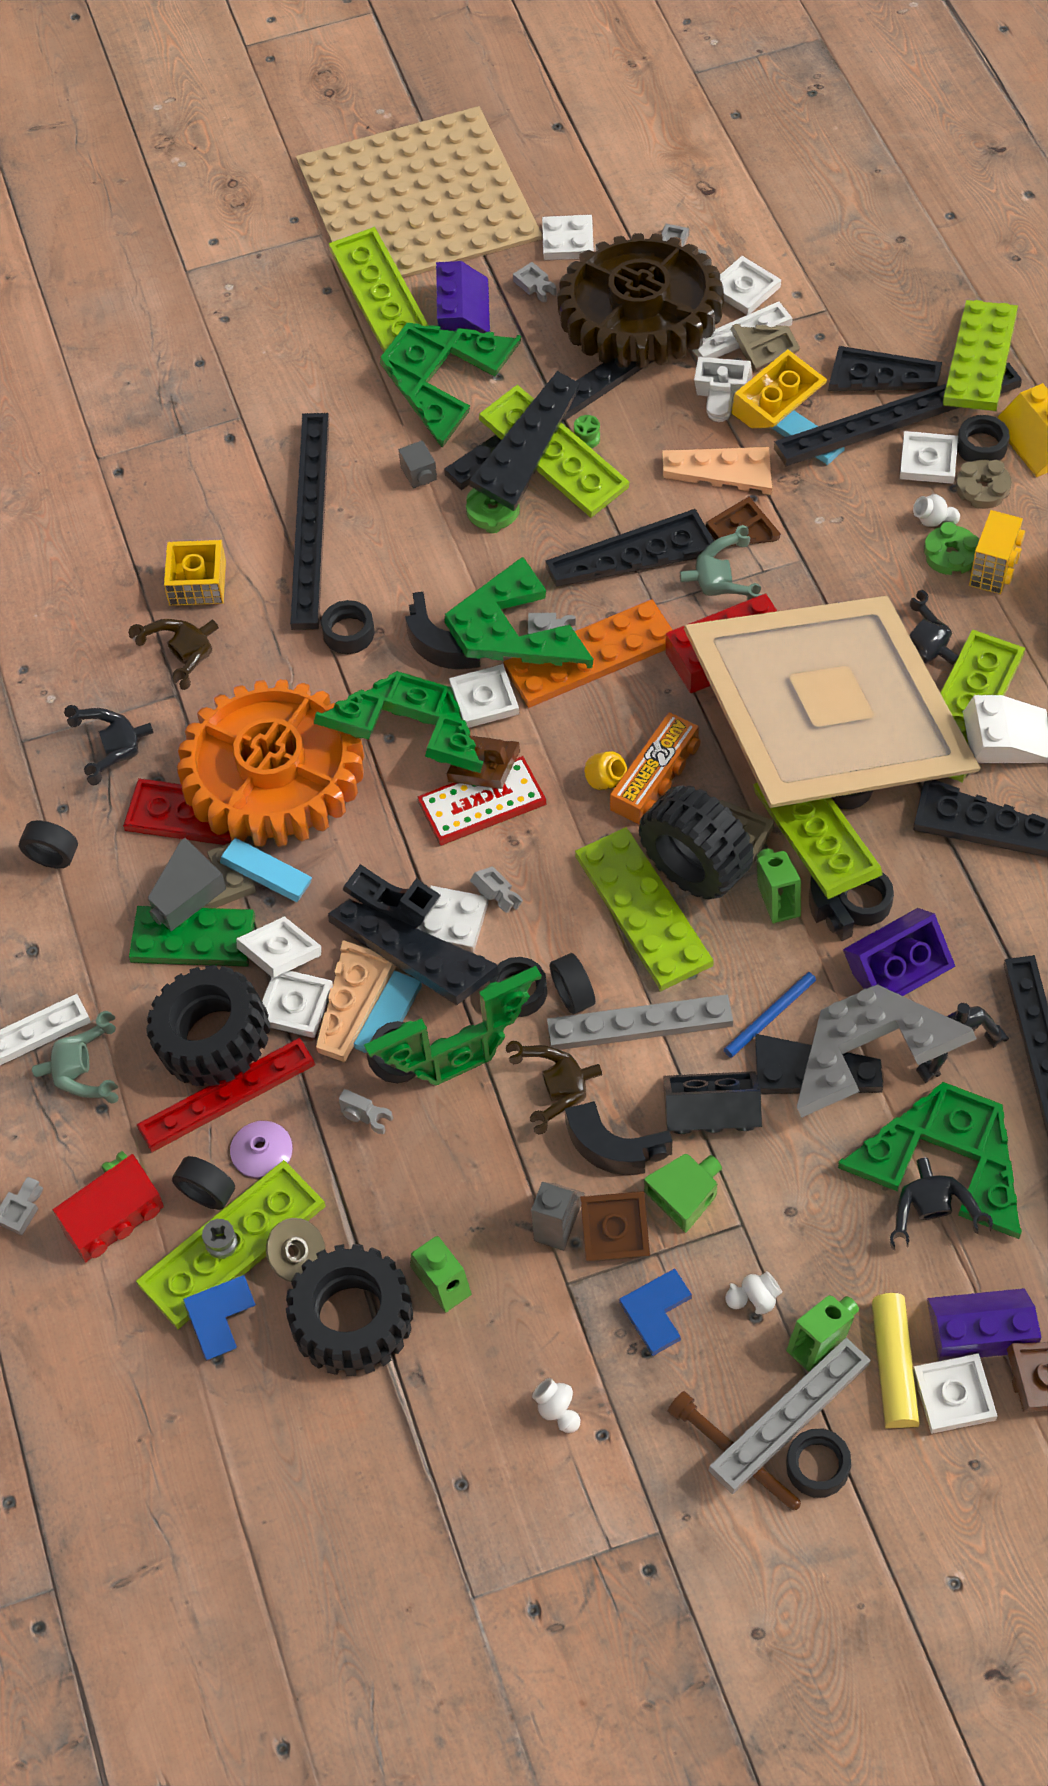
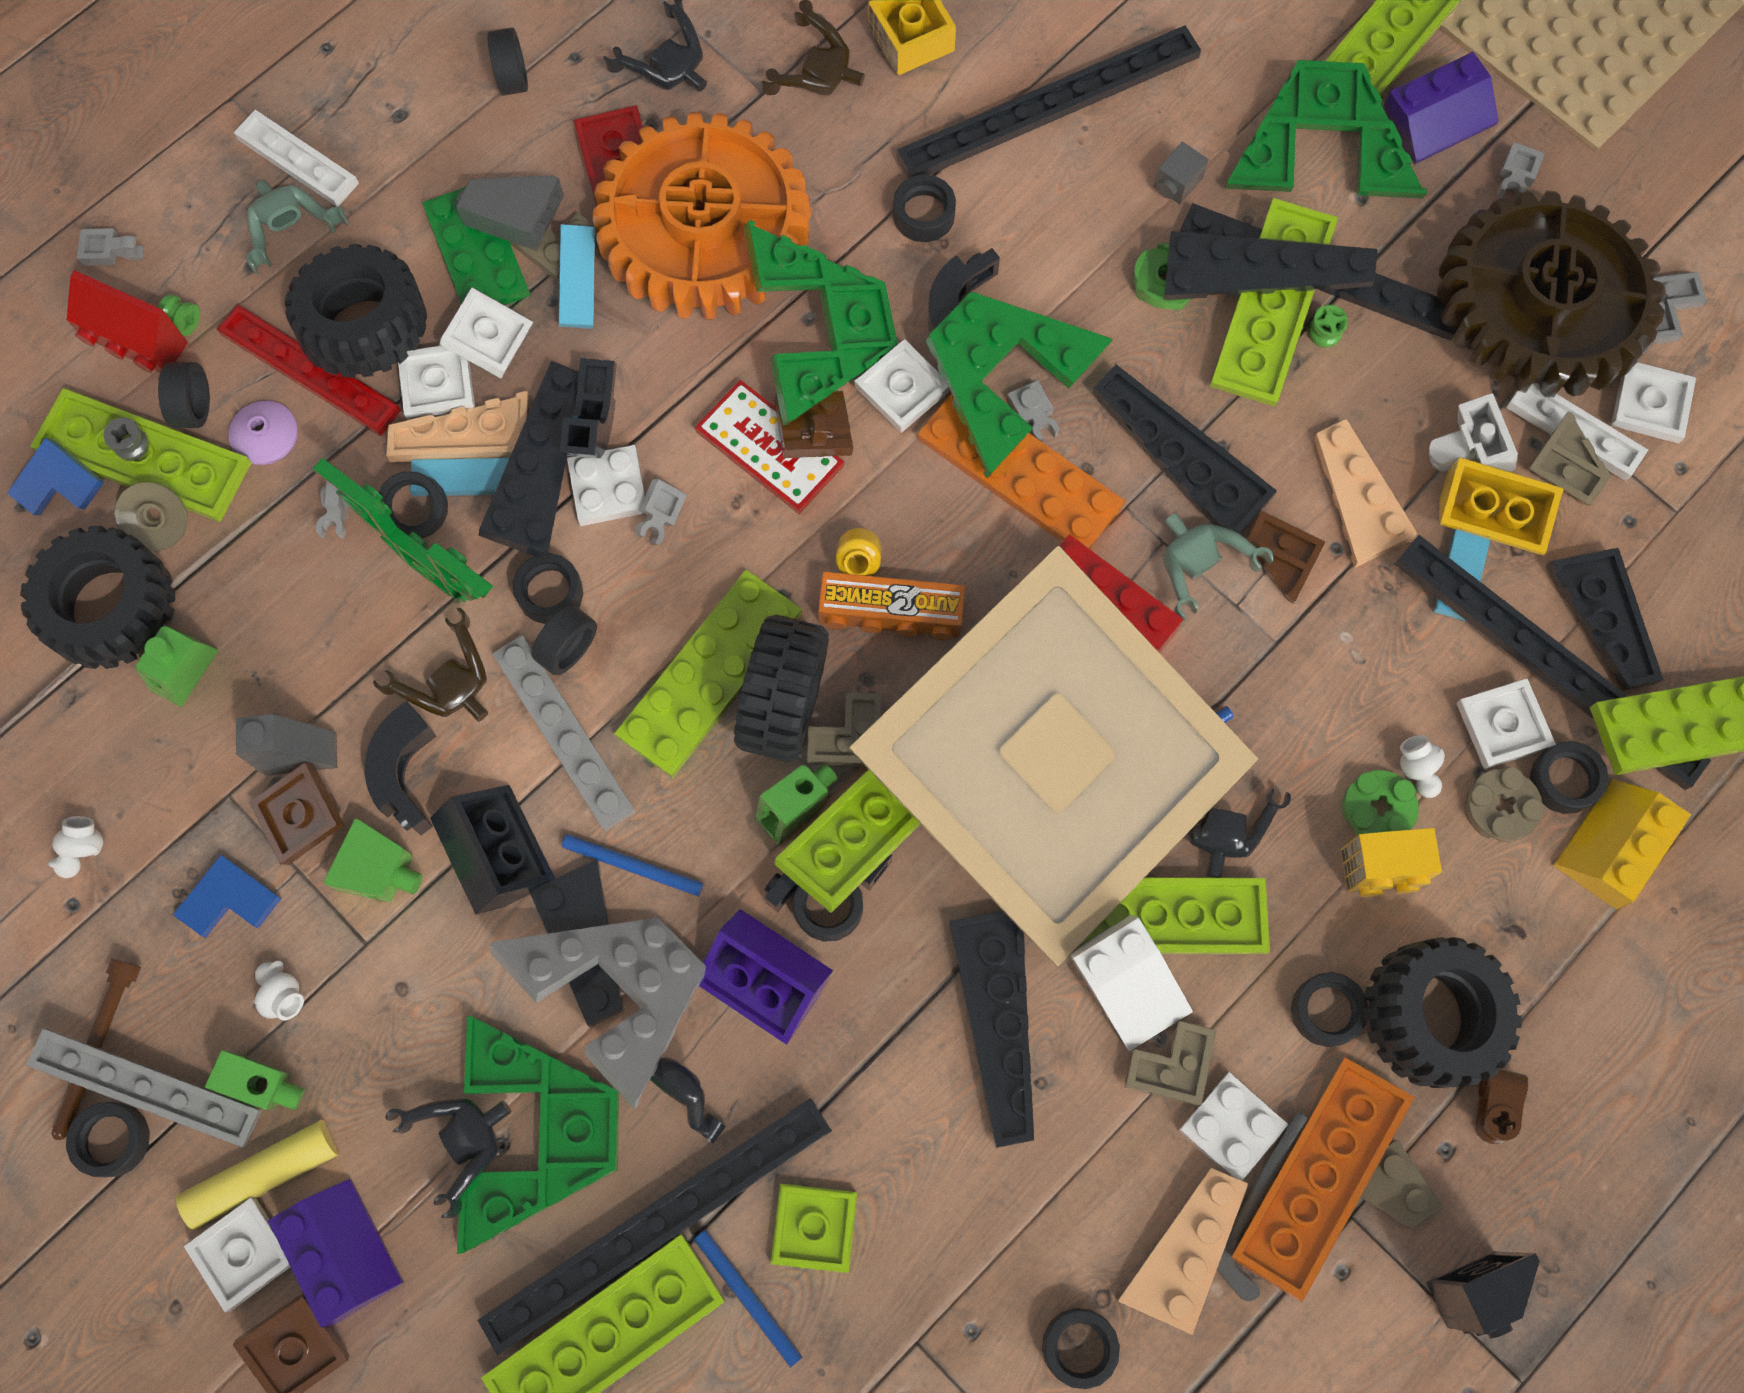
camera: 60 degrees right, 15 degrees up
white plate [542,215,594,260] -> none

